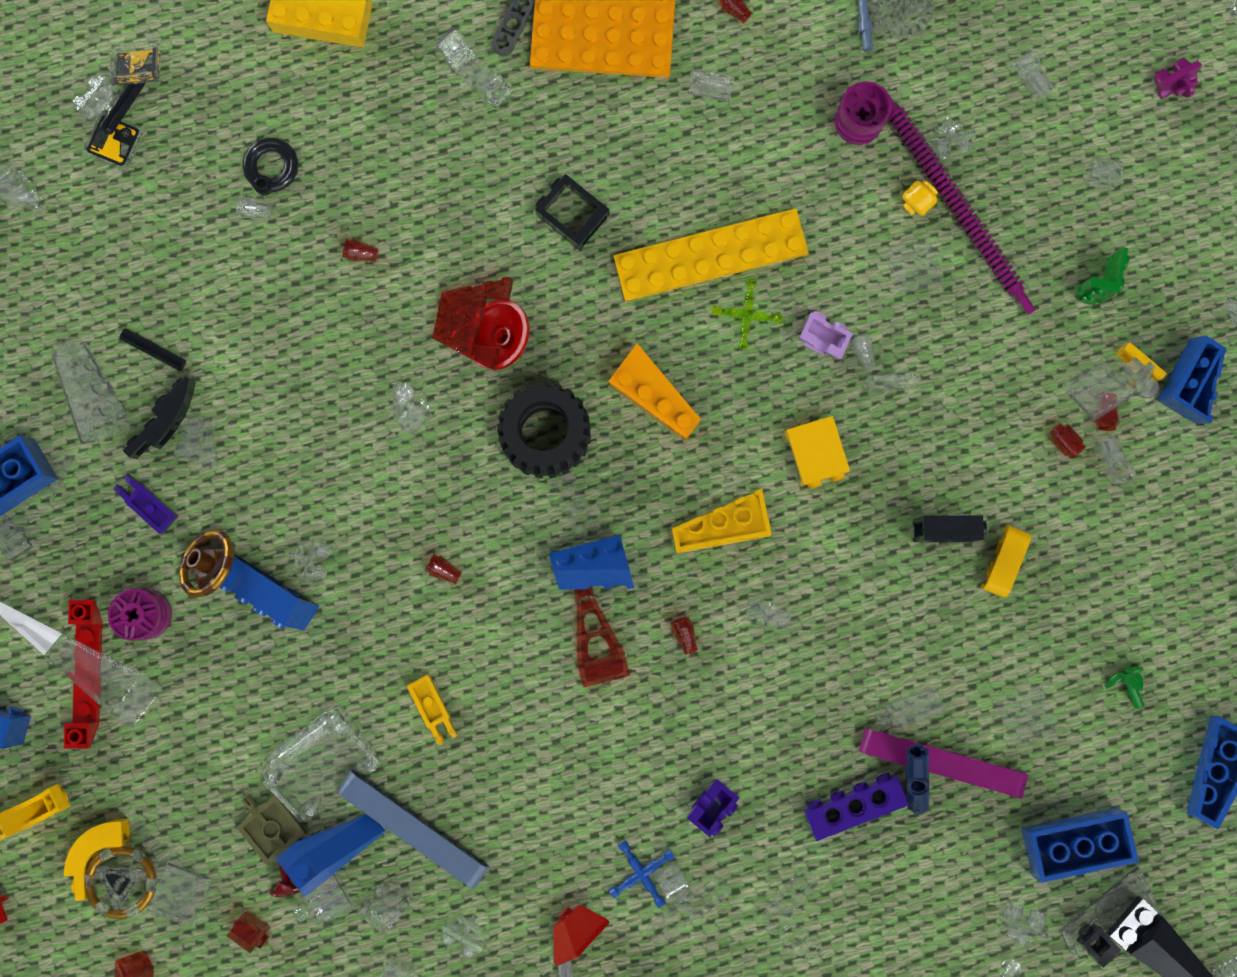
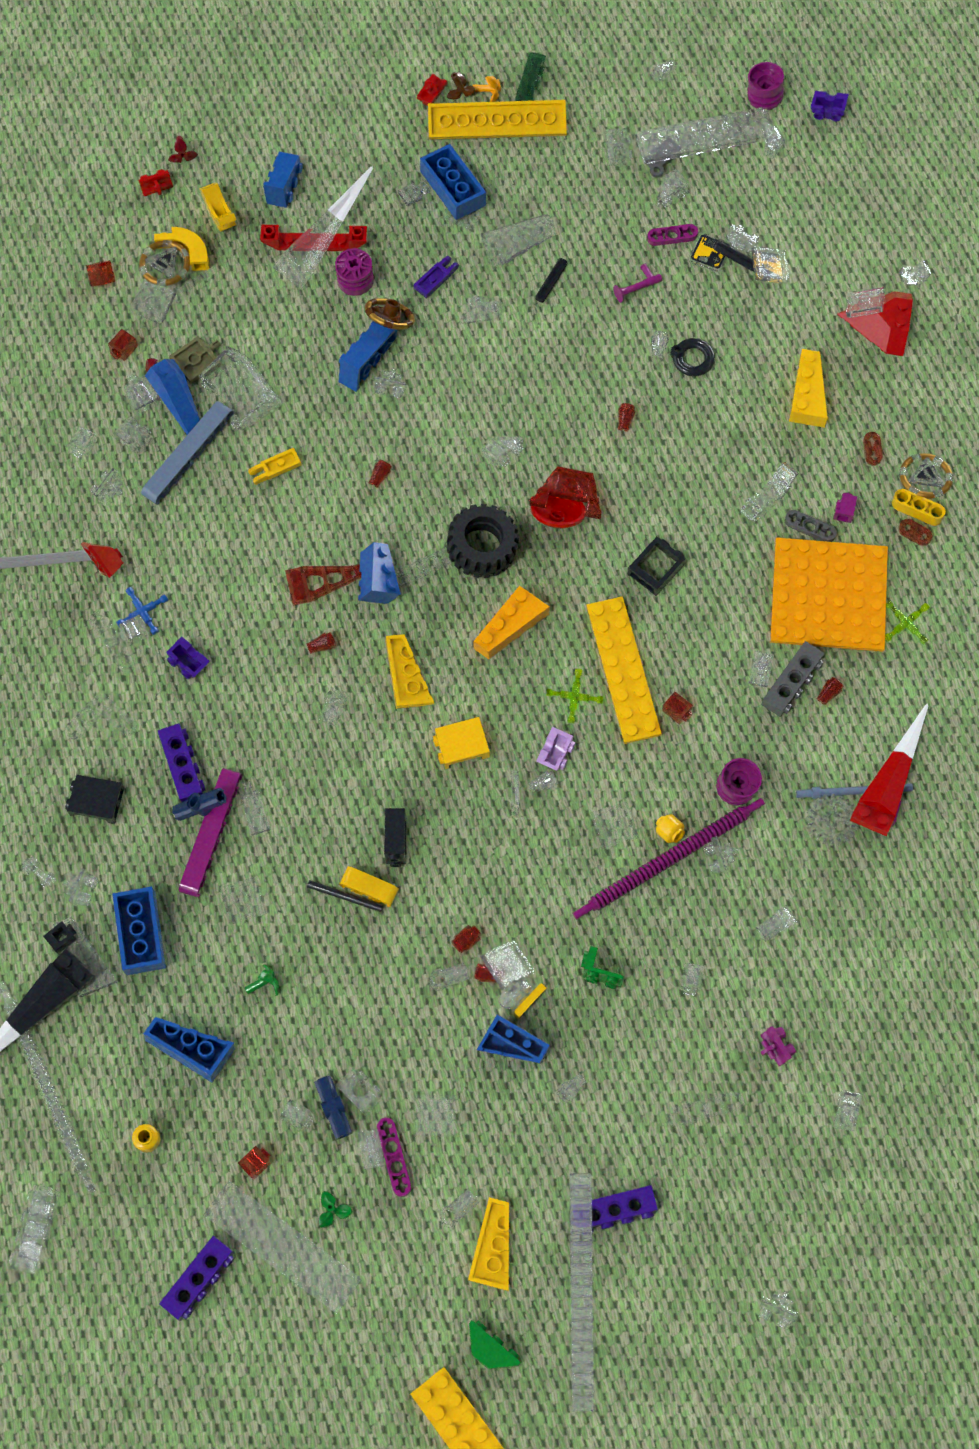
camera: 90 degrees right, 15 degrees down
black slope [122,376,196,459] -> none
none -> black panel [65,774,124,824]
none -> black bar [307,880,383,912]
none -> magenta piece [613,263,662,303]
none -> magenta beam [647,224,698,246]
none -> clear red brick [662,692,693,725]
none -> dark grey brick [761,641,824,717]

